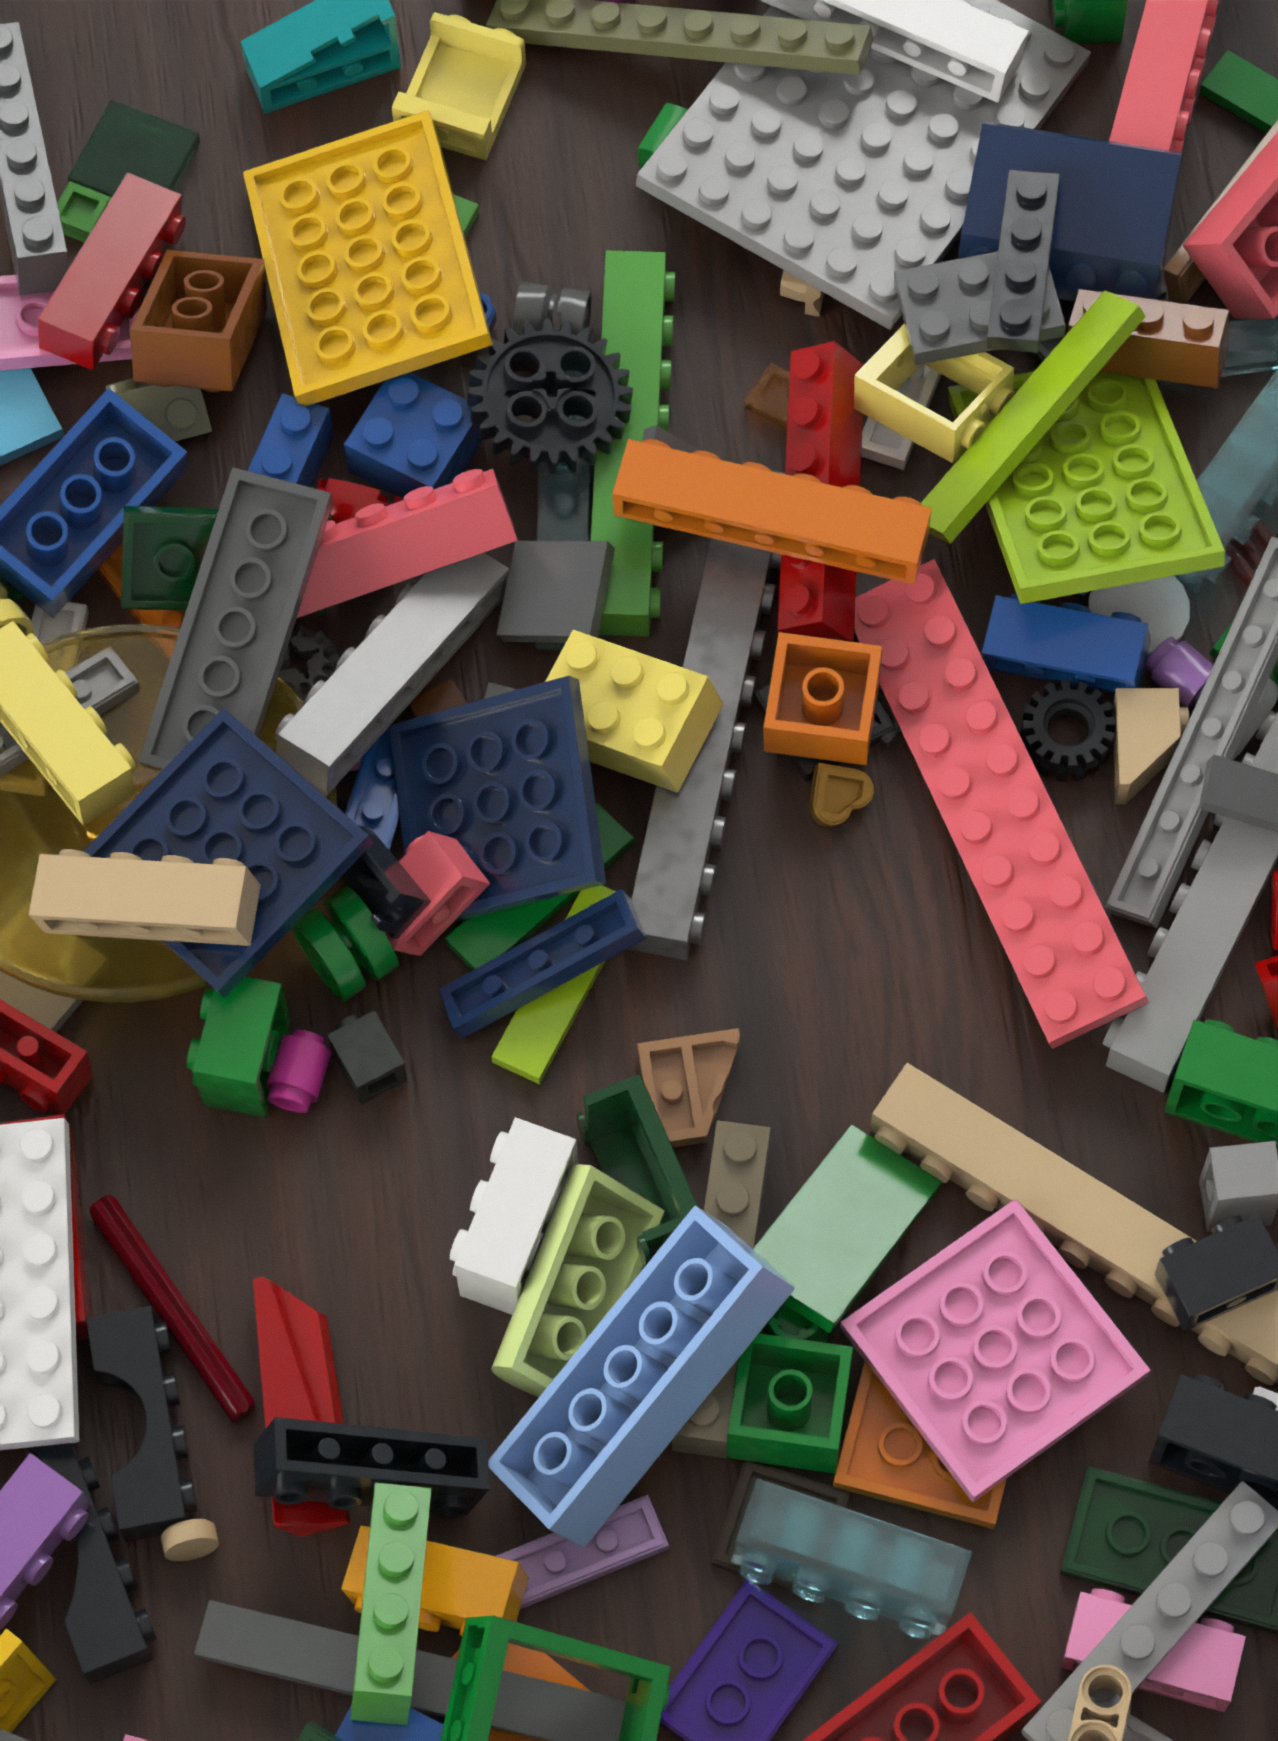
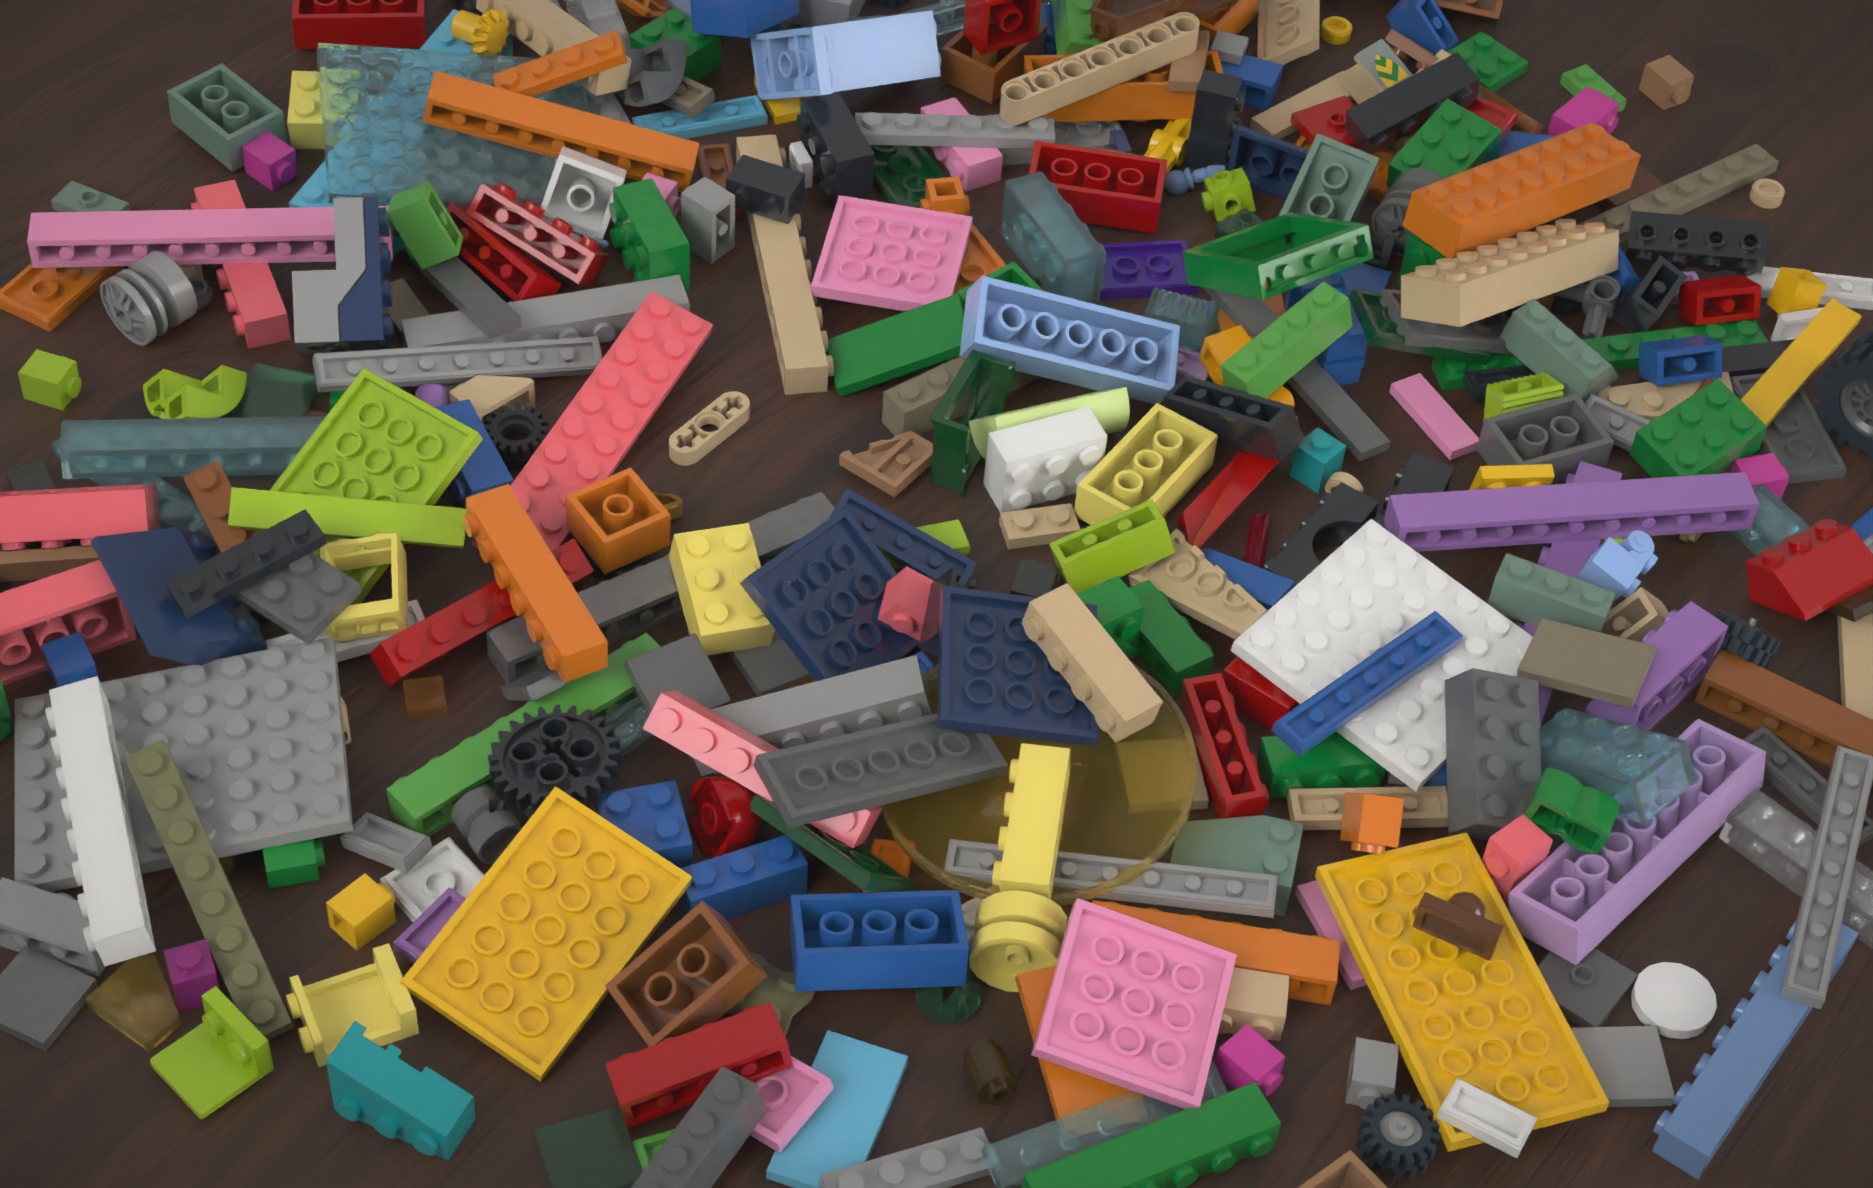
camera: 140 degrees left, 20 degrees down
none -> blue brick [41,632,98,688]
none -> yellow brick [326,873,396,951]
none -> light grey tile [340,812,433,874]
none -> white tile [380,837,484,922]
none -> medium lavender tile [393,887,466,964]
none -> tan beam [669,391,750,466]
none -> orange brick [920,176,970,215]
none -> tan plate [999,503,1081,550]
none -> lime brick [1049,499,1175,594]
none -> light yellow brick [1074,403,1218,525]
none -> tan wing [1128,528,1267,640]
none -> green brick [1129,579,1214,697]
none -> clear light blue brick [1143,287,1221,351]
none -> blue tile [1202,547,1296,611]
none -> teal brick [1290,427,1347,494]

